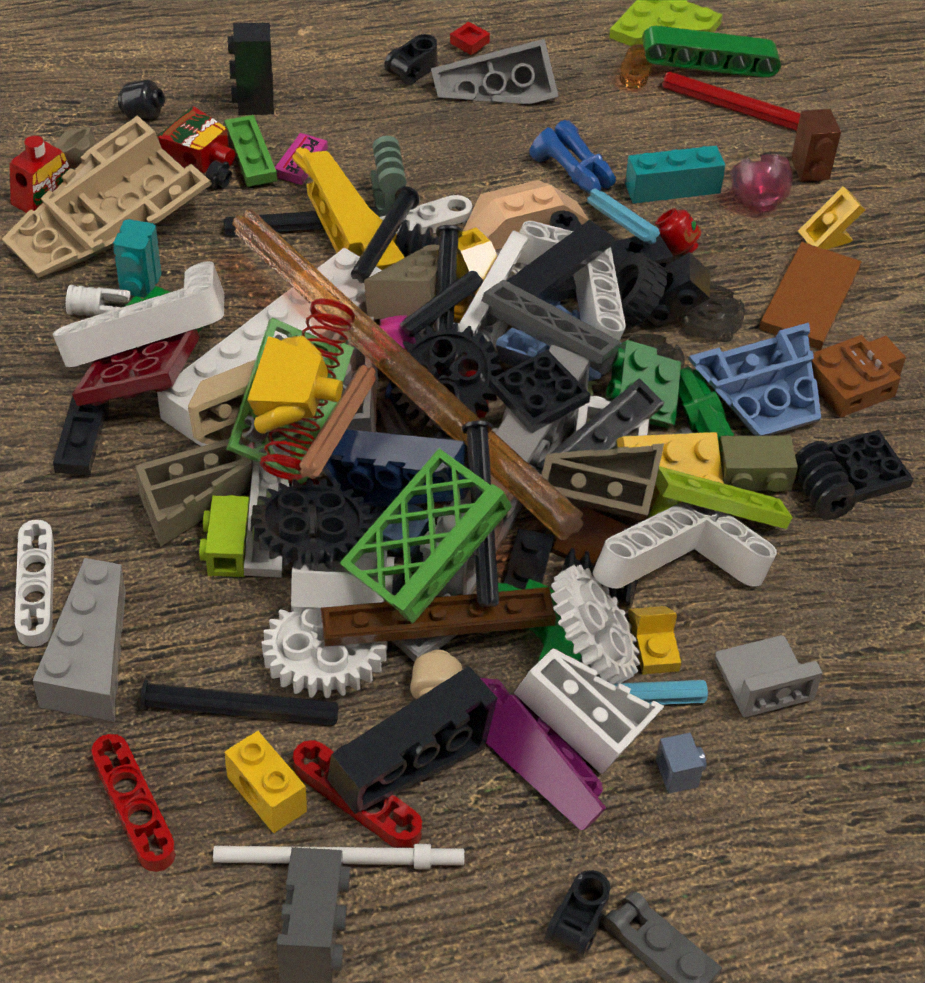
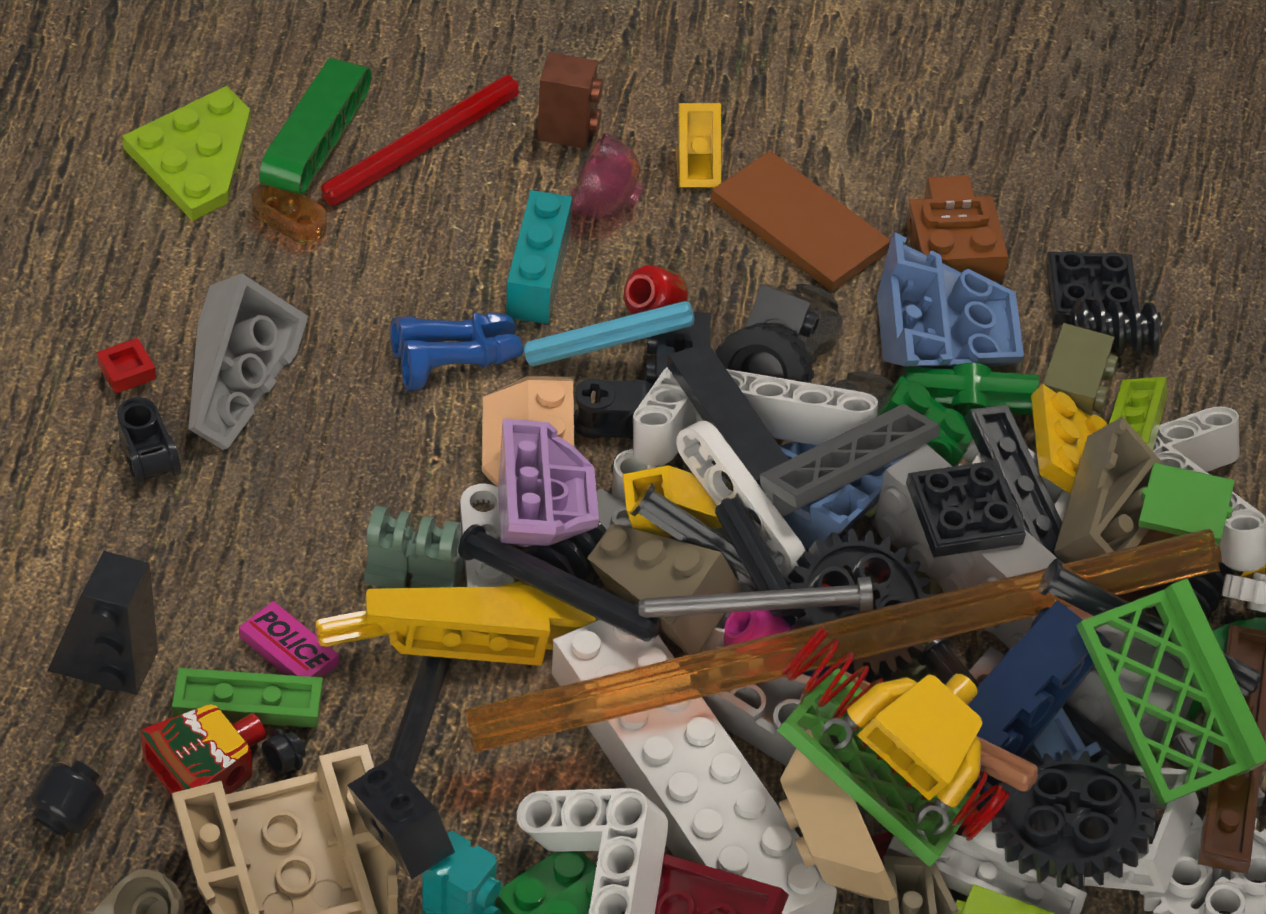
camera: 70 degrees left, 0 degrees up
none -> black brick [347,759,455,879]
none -> lavender wedge [498,419,599,547]
none -> flat silver bar [638,577,873,618]
none -> bright green piece [1138,462,1235,545]

